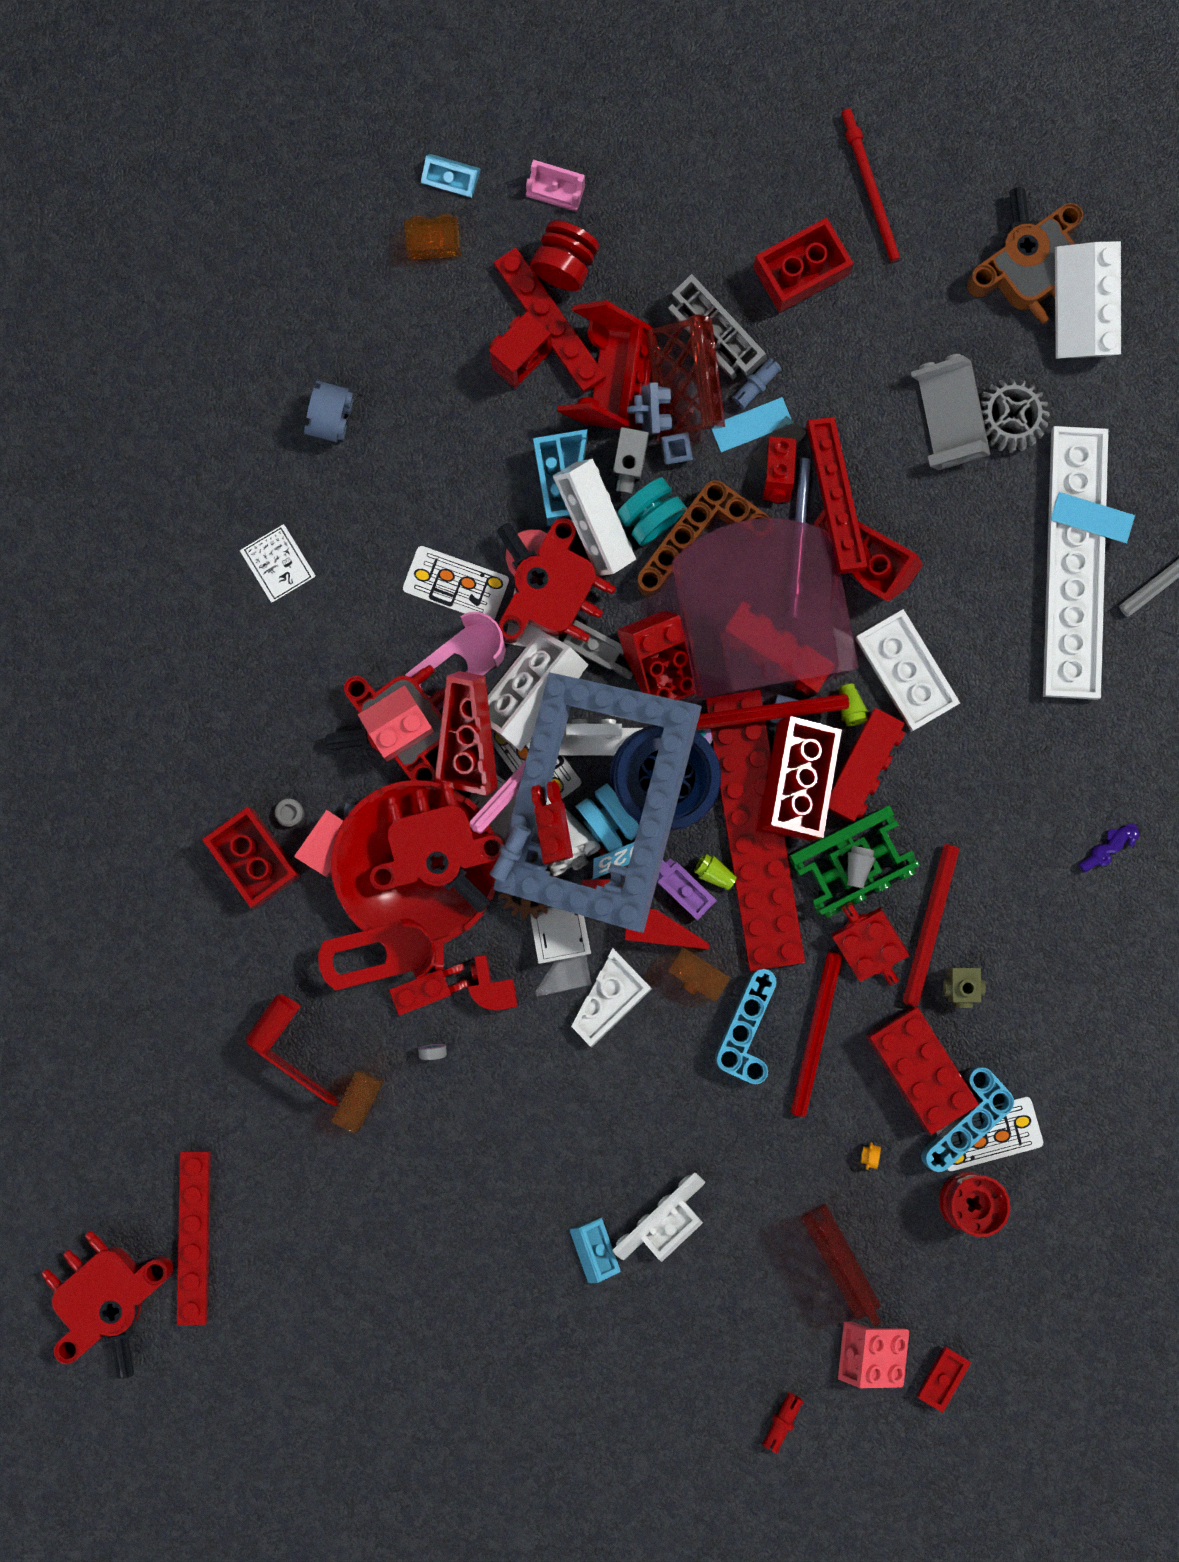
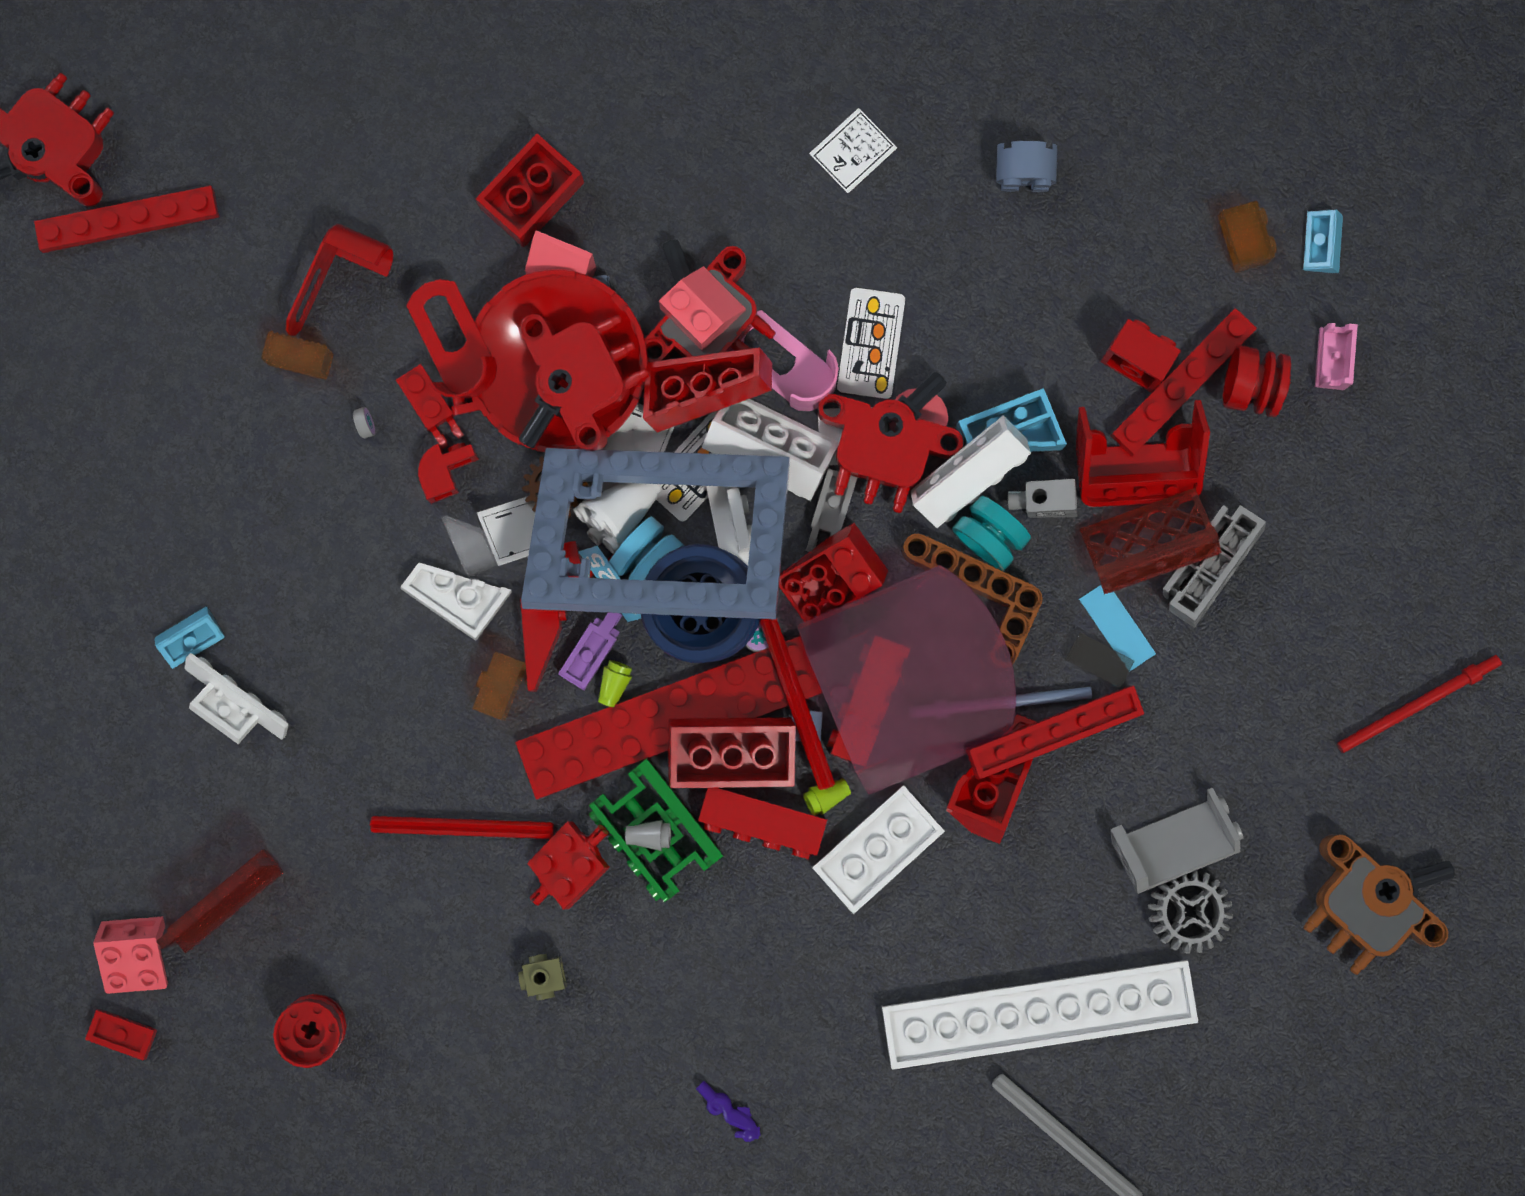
camera: 75 degrees right, 0 degrees up
light grey tile [275,799,304,827] -> none
bright pink axle [469,760,526,834] -> none
sand blue pin [490,823,531,882] -> none
red hinge [531,780,573,864] -> none
sand blue hips [627,383,672,436] -> none
sand blue brick [661,433,693,465] -> none
medium azure beam [715,969,776,1084] -> none
sand blue pin [732,358,782,409] -> none
red brick [753,217,854,313] -> none
red pin [762,1392,804,1453] -> none
red bracket [763,436,796,503] -> none
light orange plate [861,1142,881,1170] -> none
red brick [866,1006,979,1135] -> none
red axle [902,844,959,1006] -> none
medium azure beam [921,1067,1014,1172] -> none
sticker [937,1097,1043,1171] -> none
medium azure sticker [1051,492,1135,543] -> none
white slope [1055,241,1121,359] -> none

